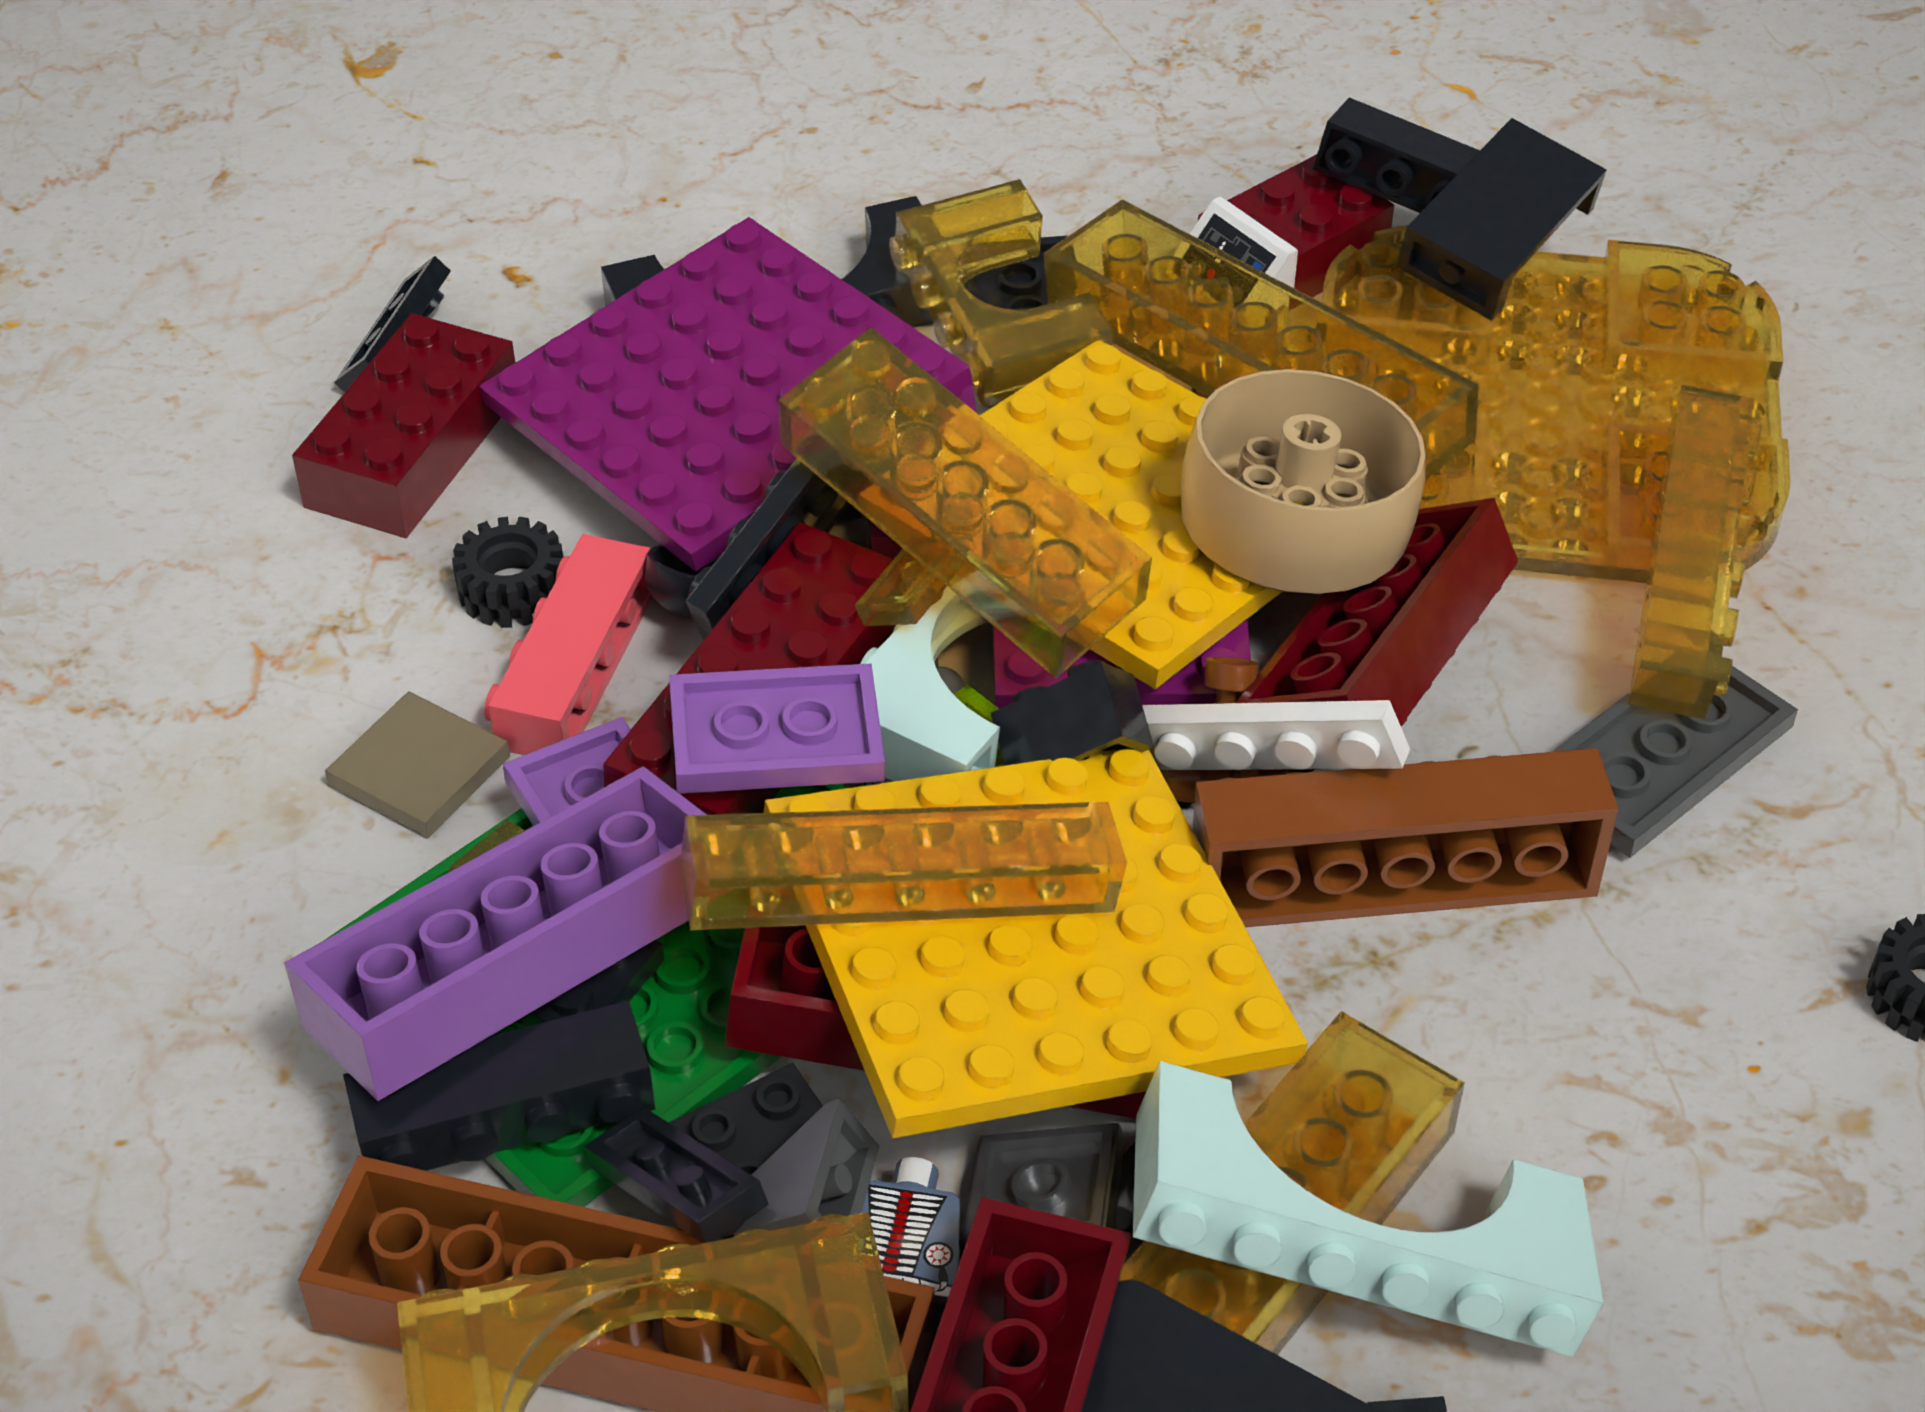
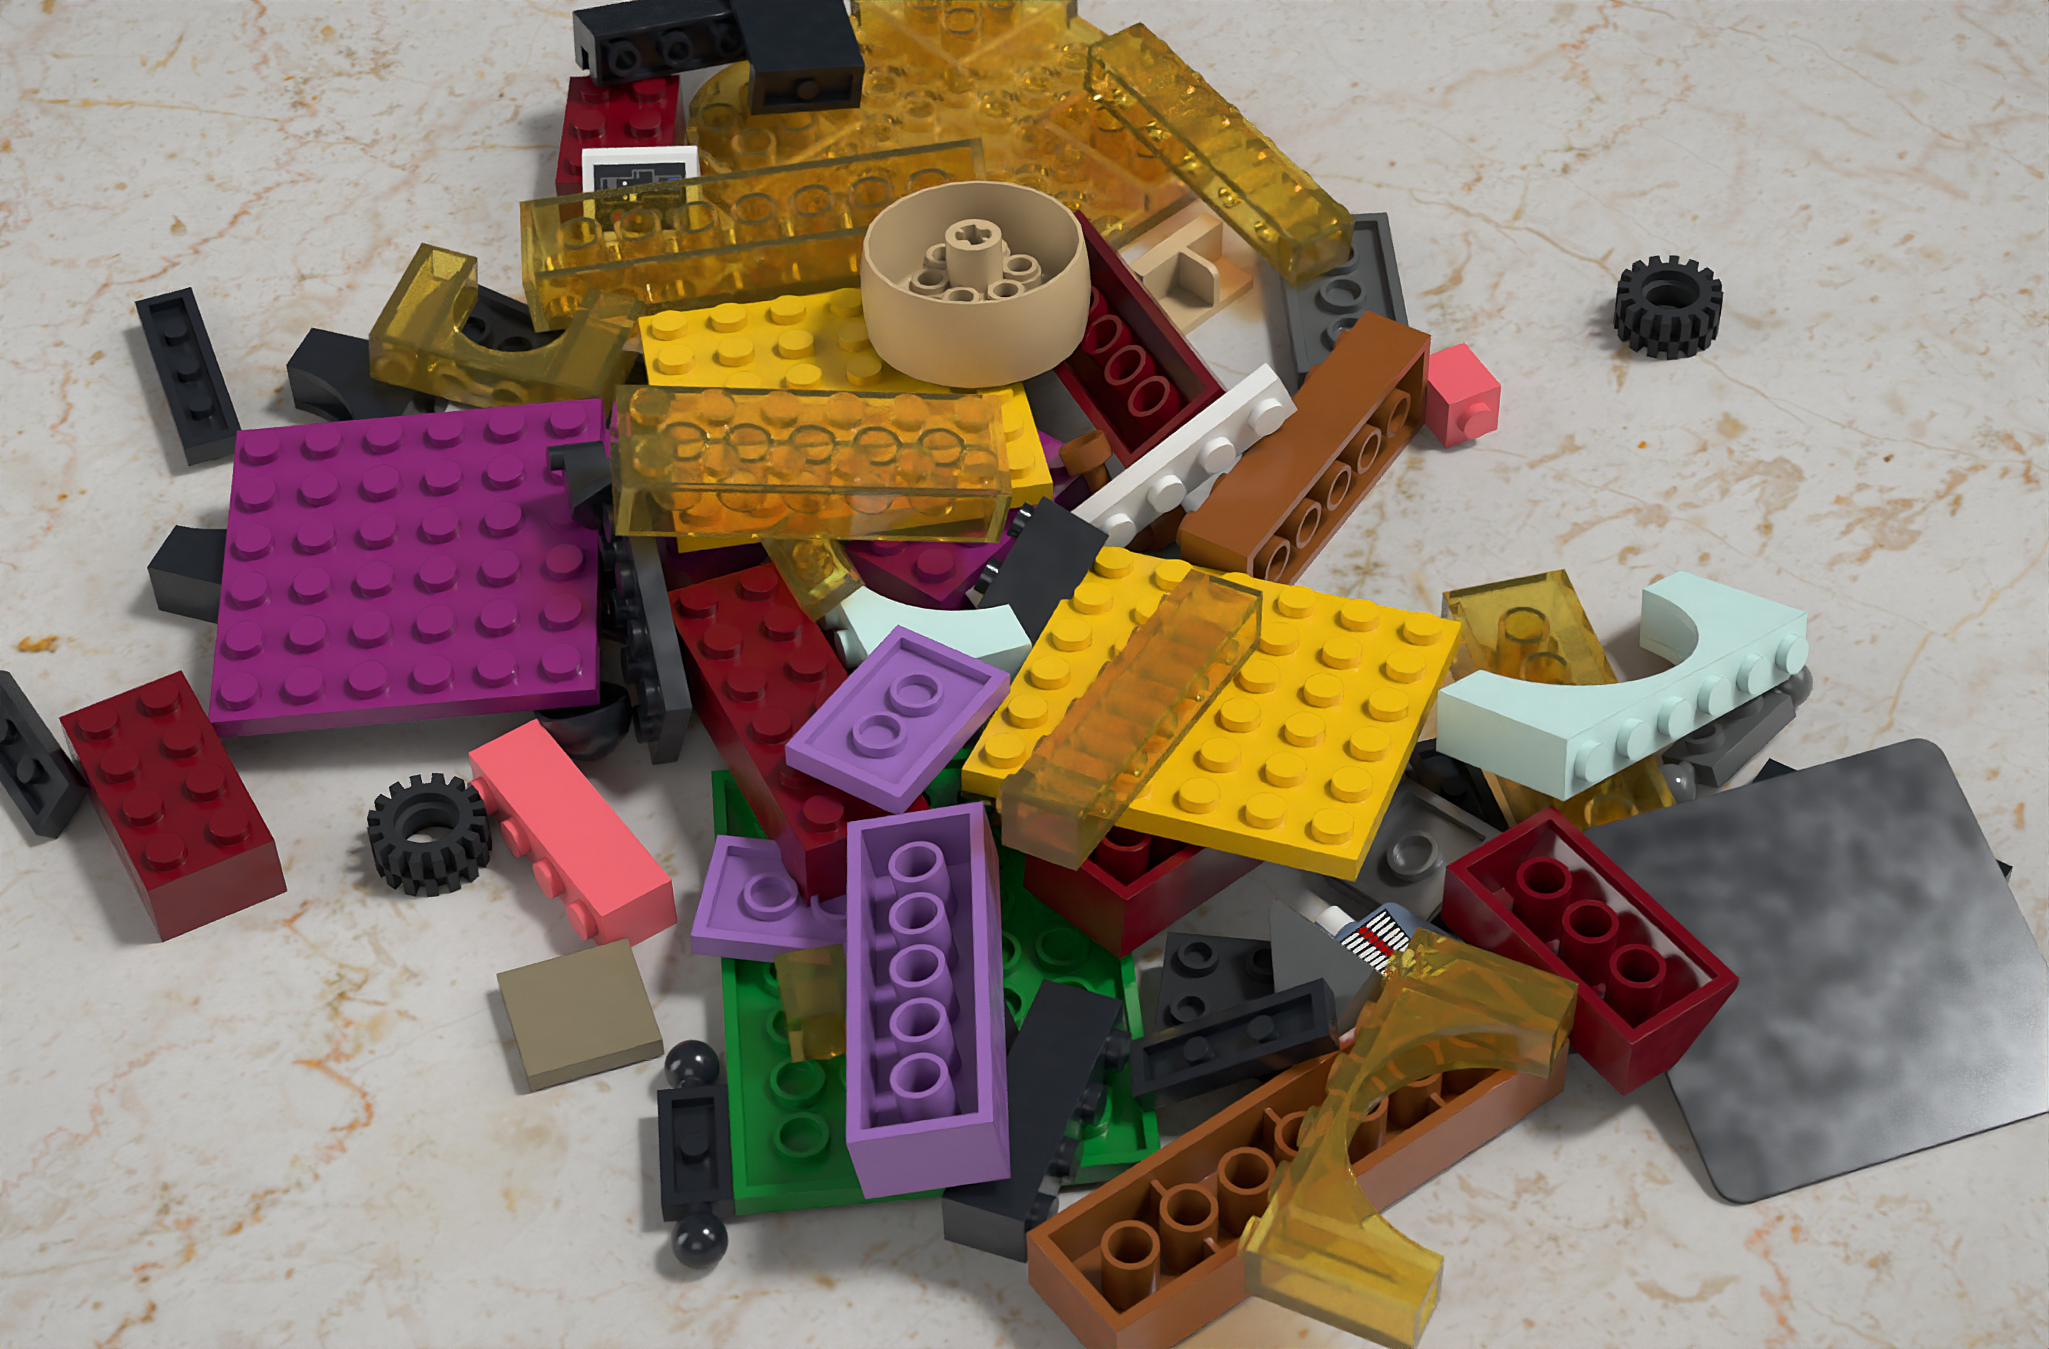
camera: 50 degrees left, 0 degrees up
none -> black plate [134,287,242,466]
none -> black plate [657,1040,735,1270]
none -> tan panel [1129,212,1253,336]
none -> coral brick [1425,343,1501,448]
none -> dark grey plate [1643,664,1813,811]

